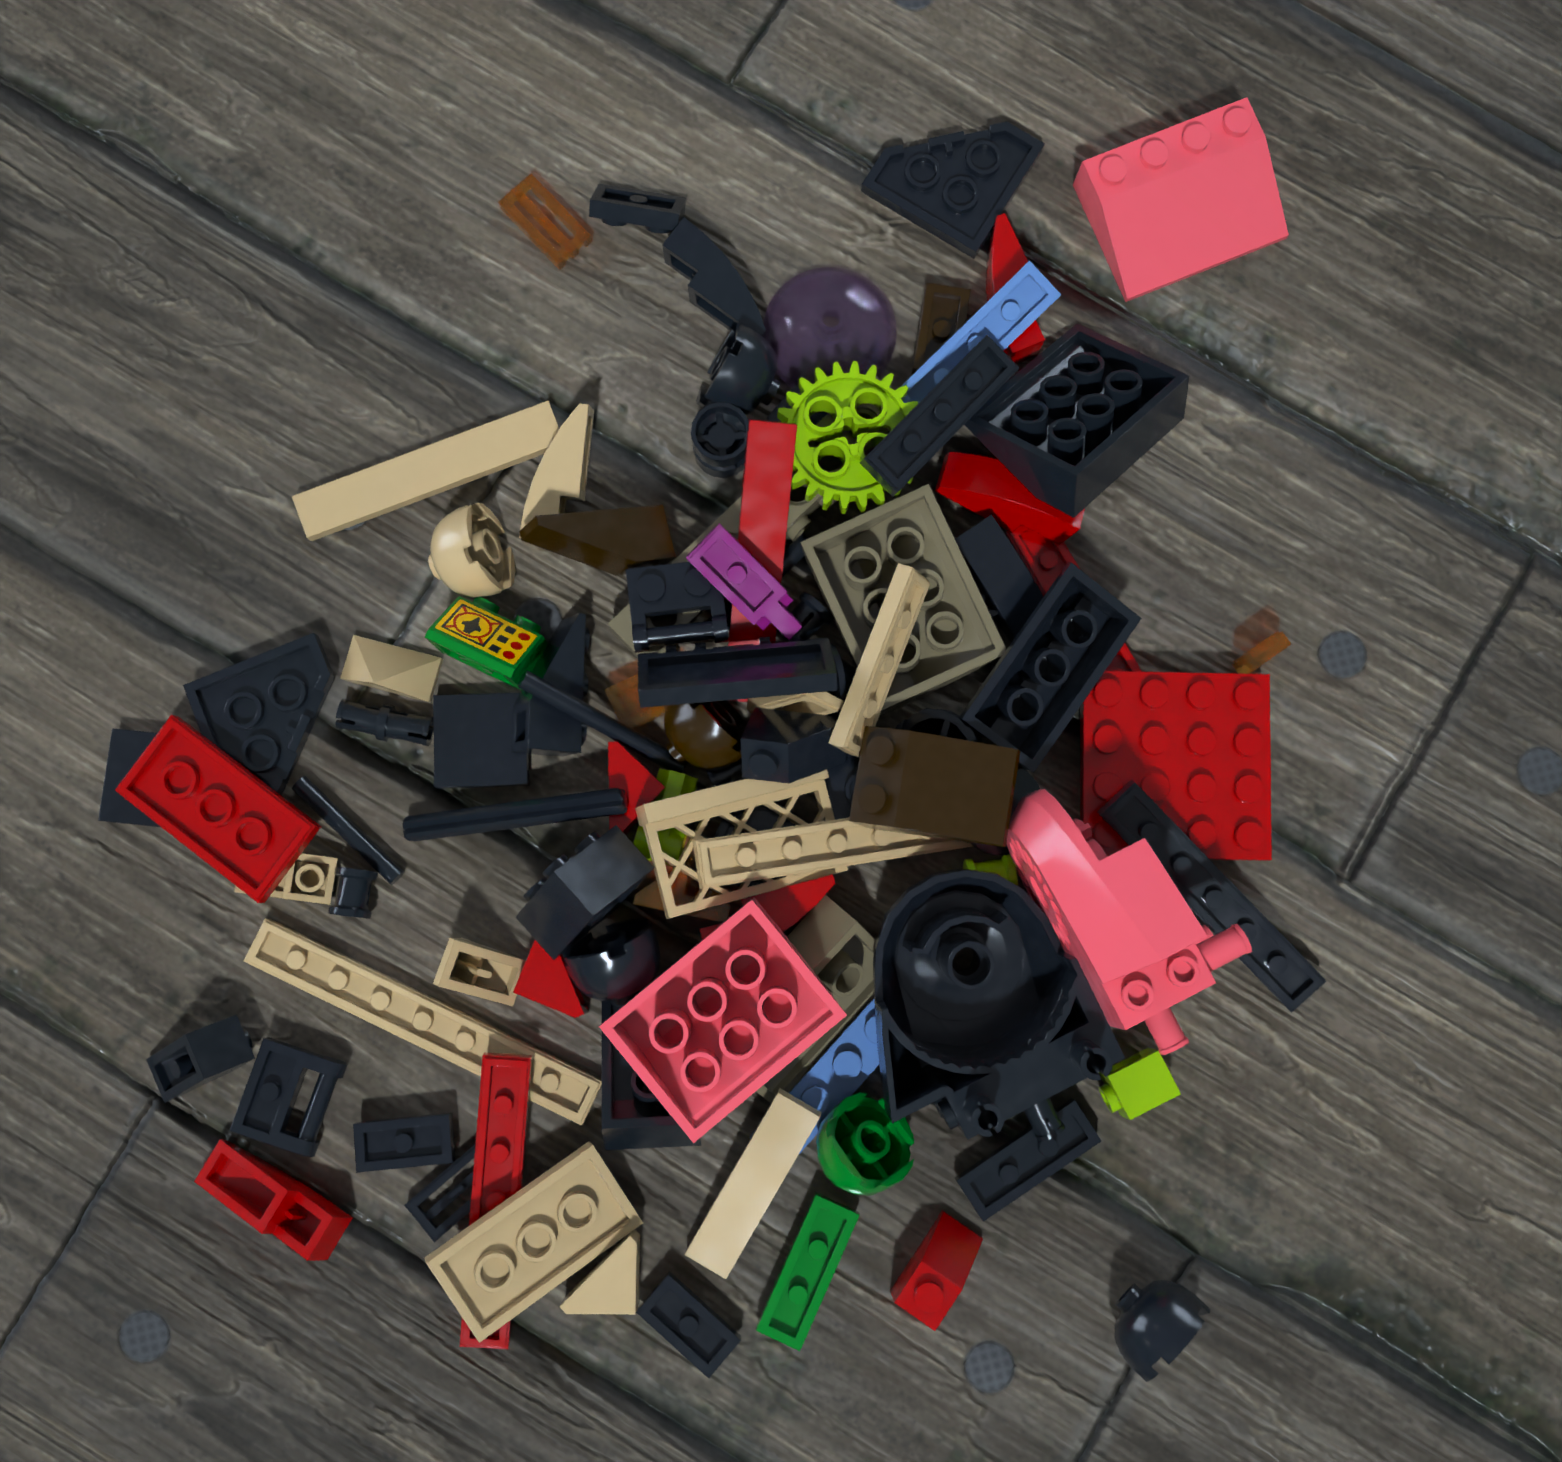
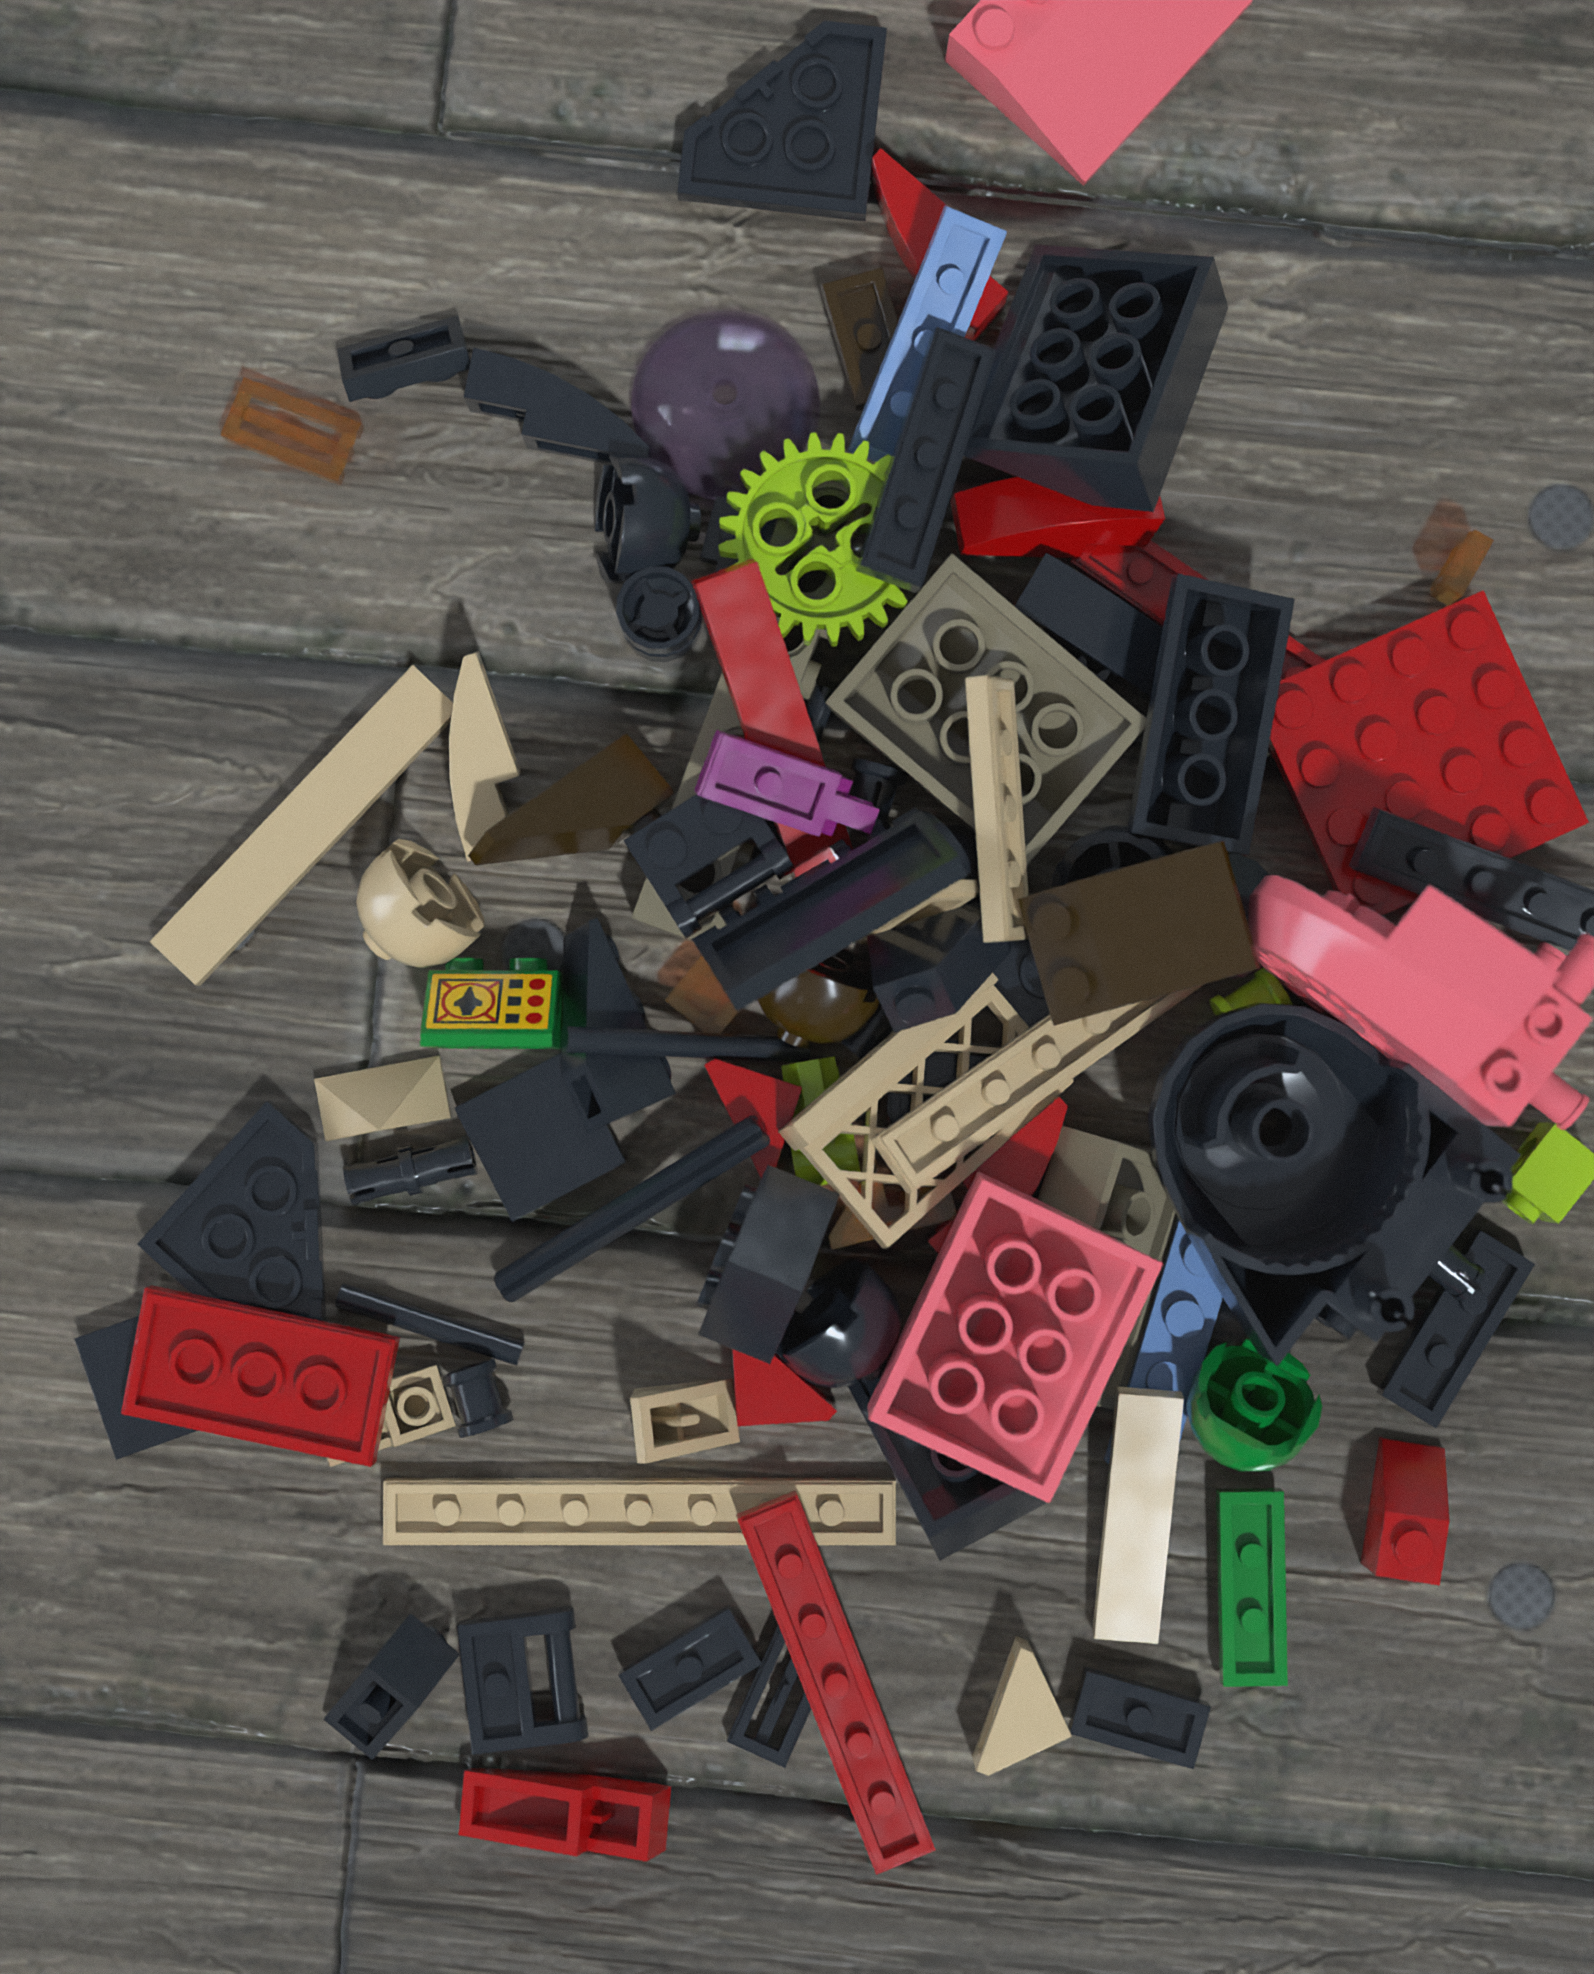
camera: 25 degrees left, 5 degrees up
tan plate [424,1141,643,1343] -> none

